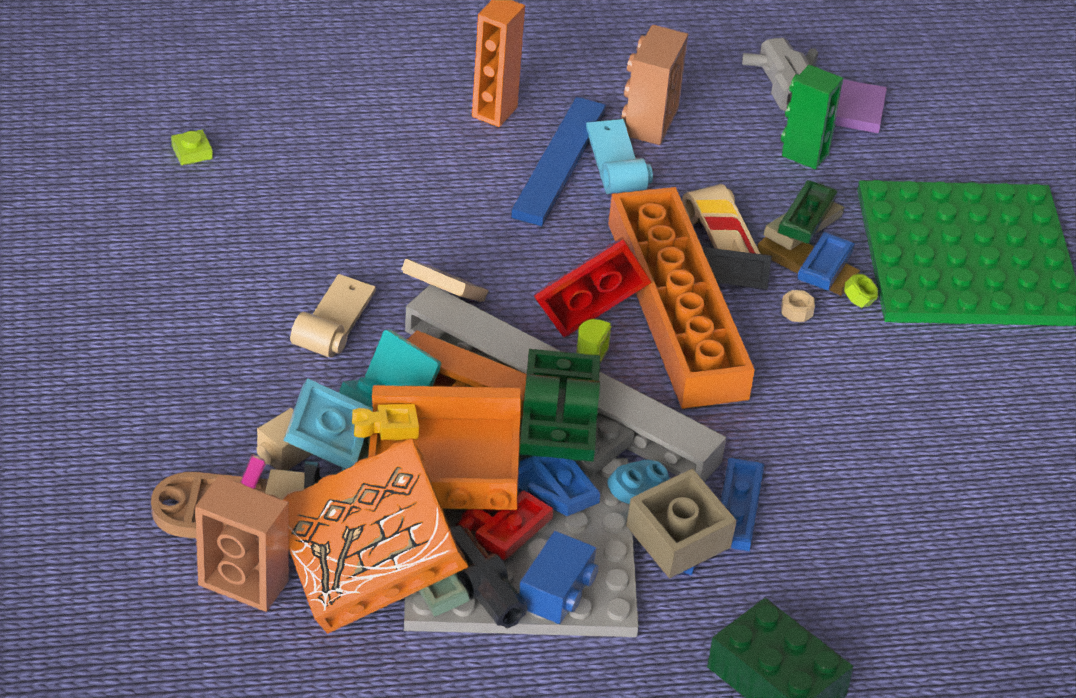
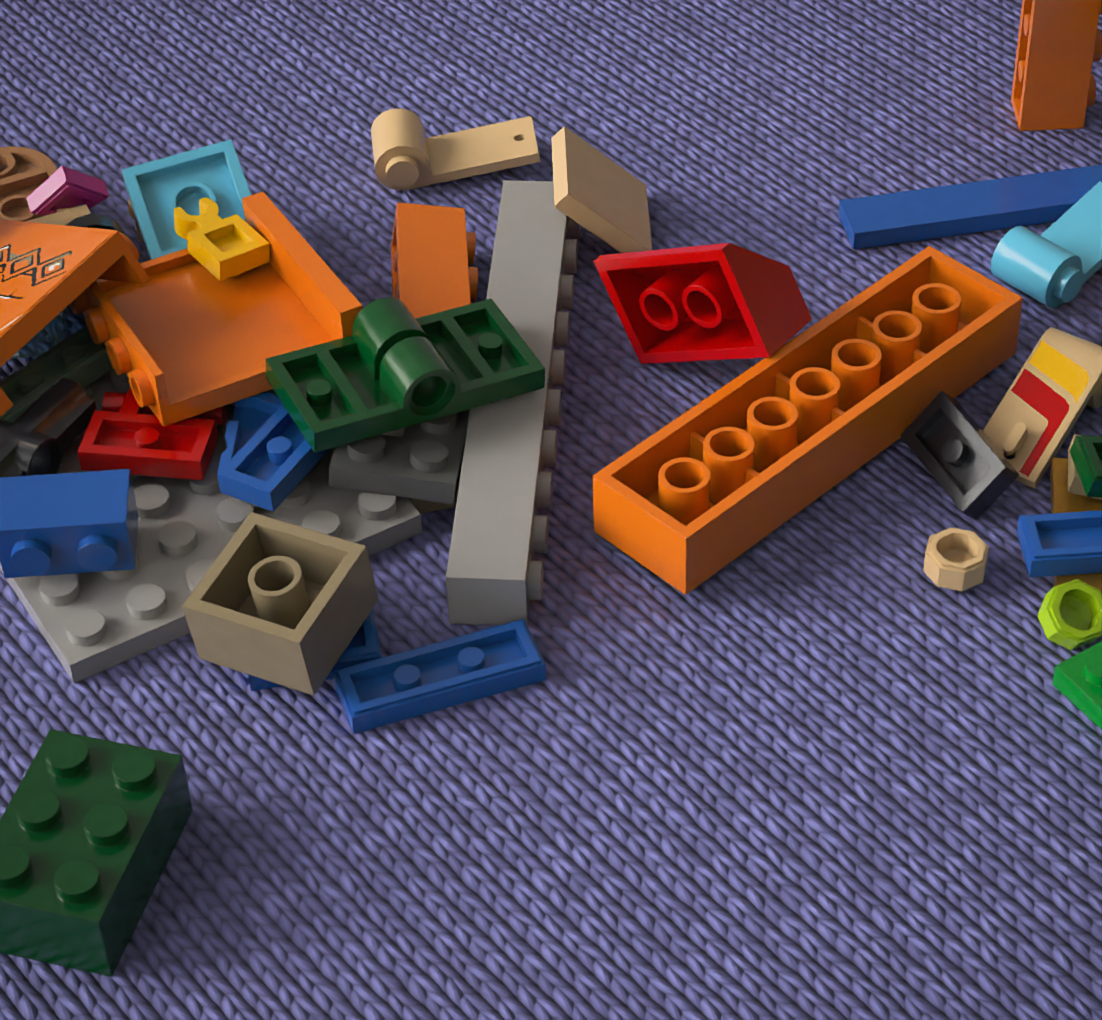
camera: 65 degrees right, 0 degrees up
teal bracket [339,329,442,408] -> none
lime brick [576,319,612,363] -> none
dark azure plate [607,459,670,504] -> none

